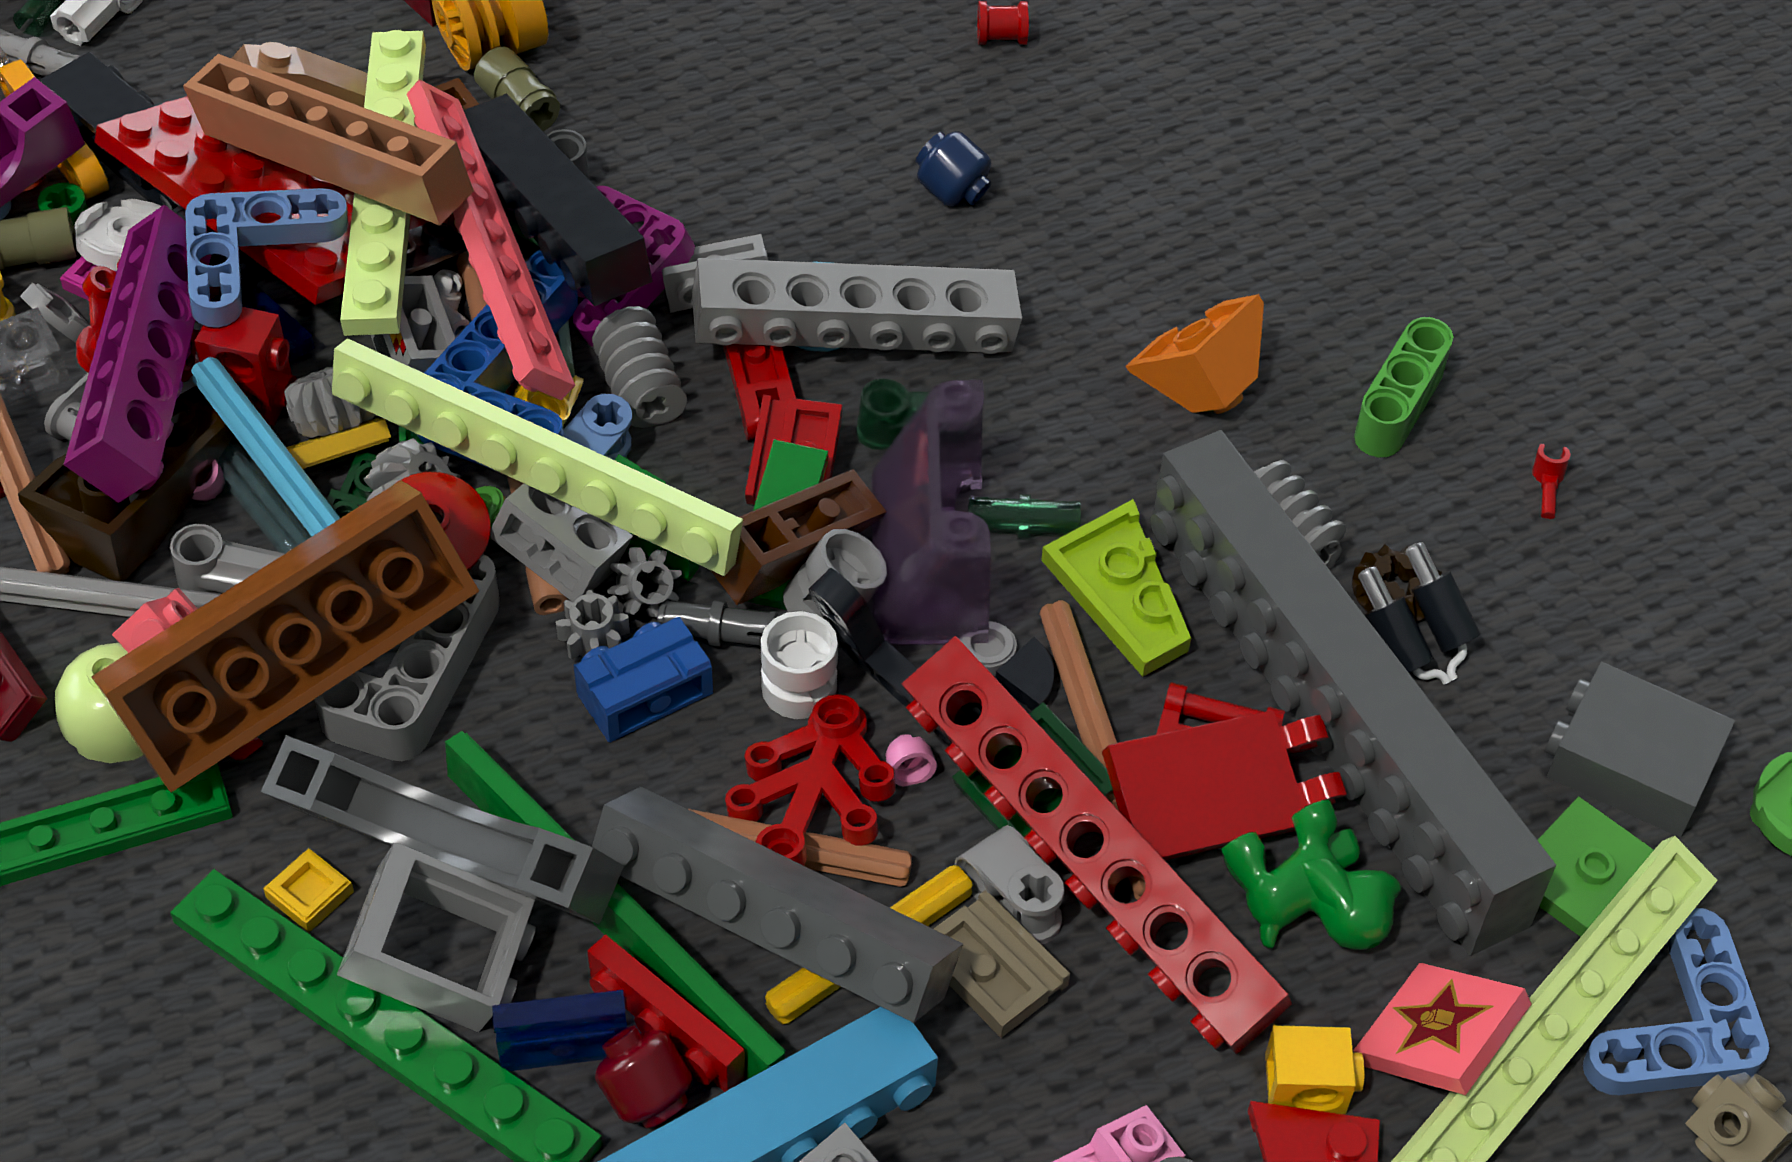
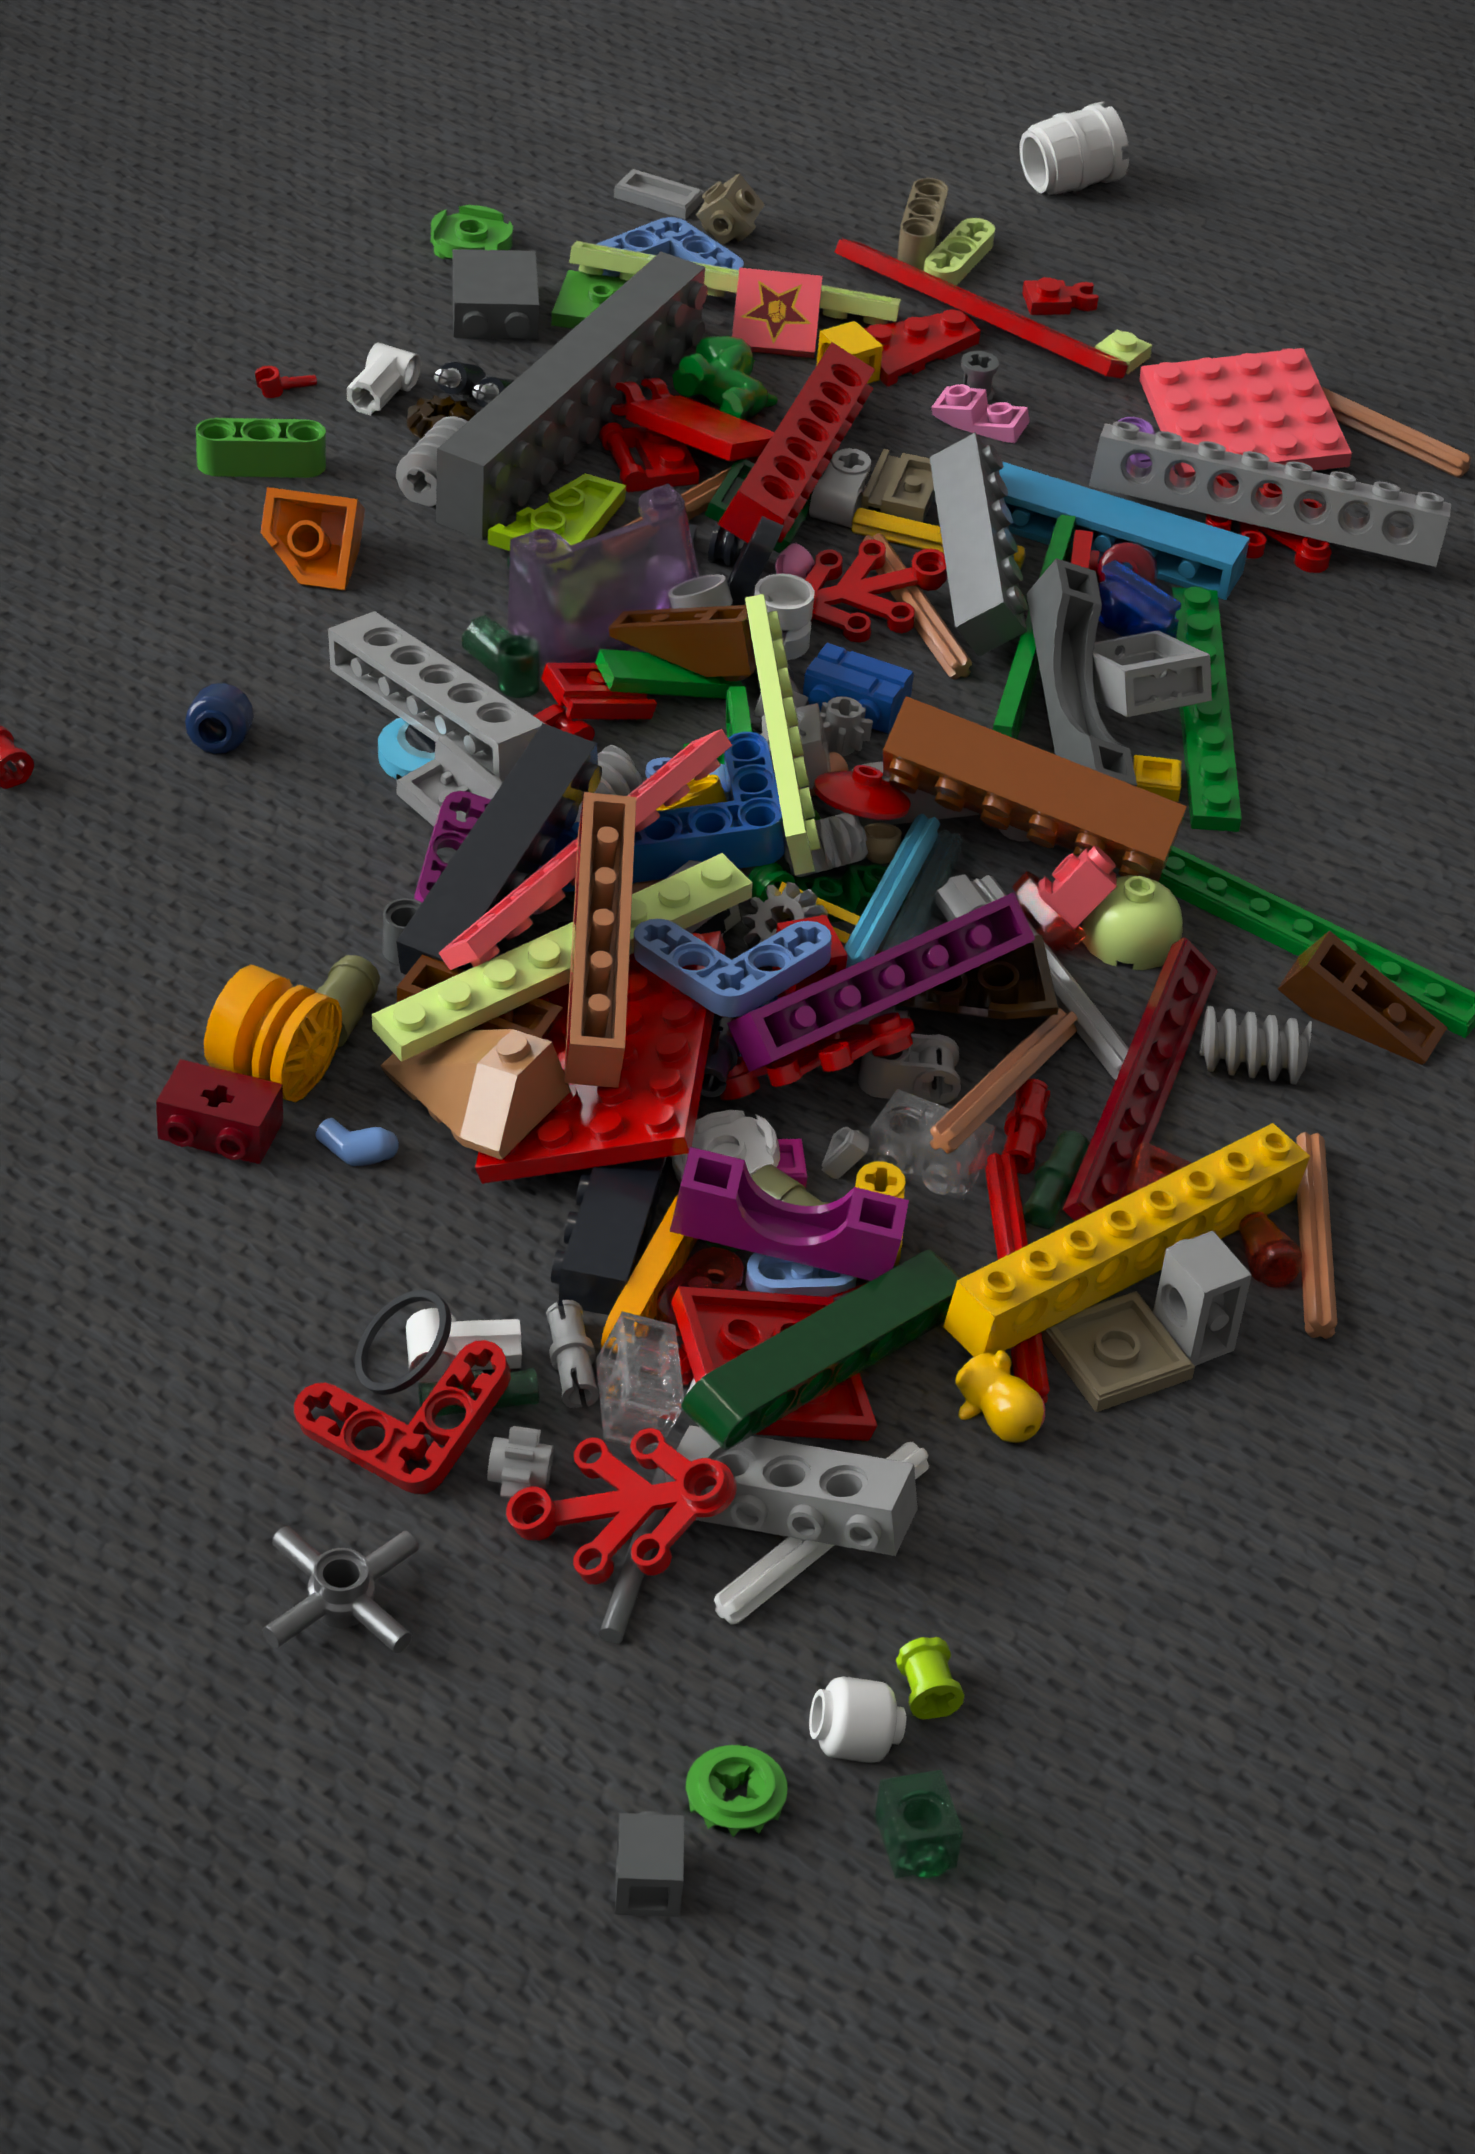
camera: 125 degrees left, 10 degrees down
none -> medium blue arm [316,1118,399,1166]
none -> white piece [347,343,421,415]

